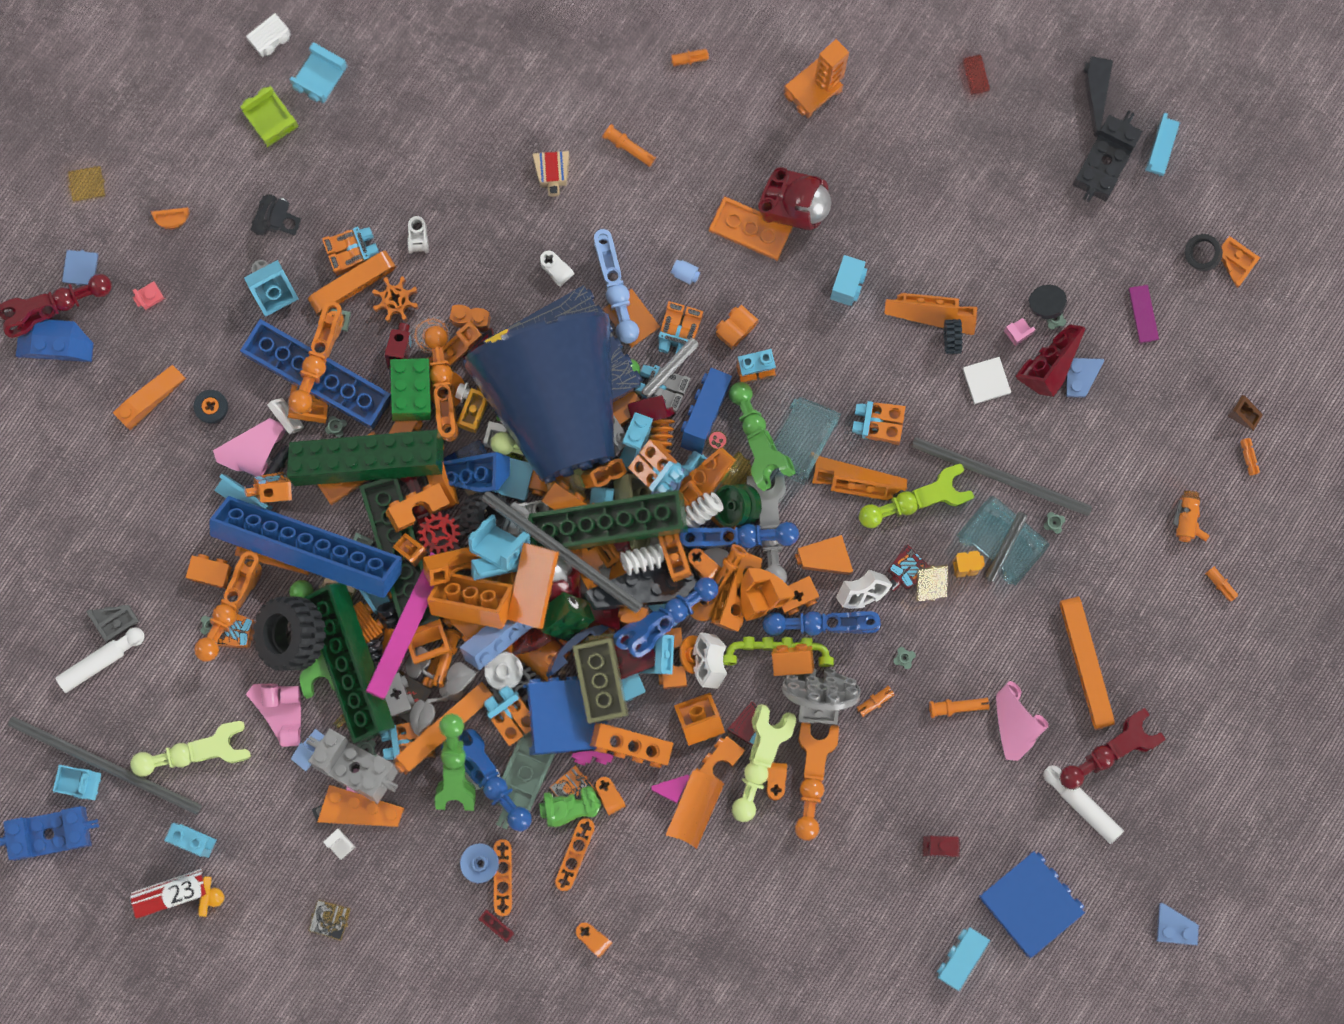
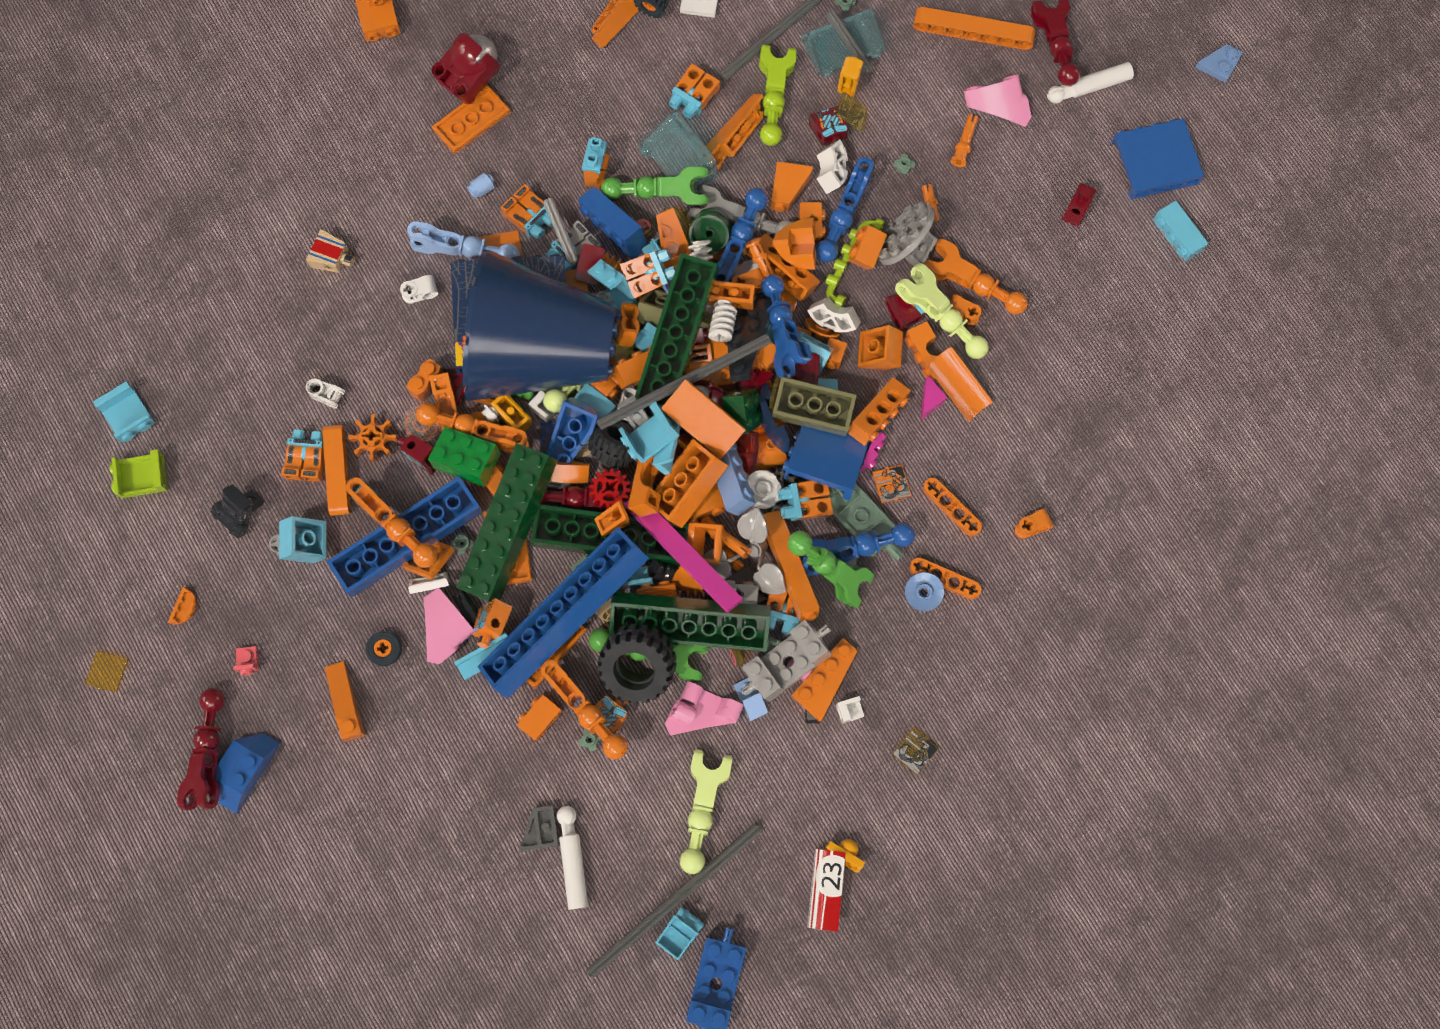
camera: 70 degrees left, 5 degrees down
medium blue piece [62,250,98,286] -> none
medium azure panel [164,823,217,858] -> none
white brick [246,13,291,57] -> none
orange arch [385,483,450,533] -> none
dark red piece [479,909,515,943] -> none
bright green animal [539,786,601,827] -> none
orange piece [595,777,626,815] -> none
orange pin [602,124,656,168] -> none
orange axle [671,49,709,67] -> none
orange brick [716,305,758,350] -> none
medium azure brick [830,255,868,306] -> none

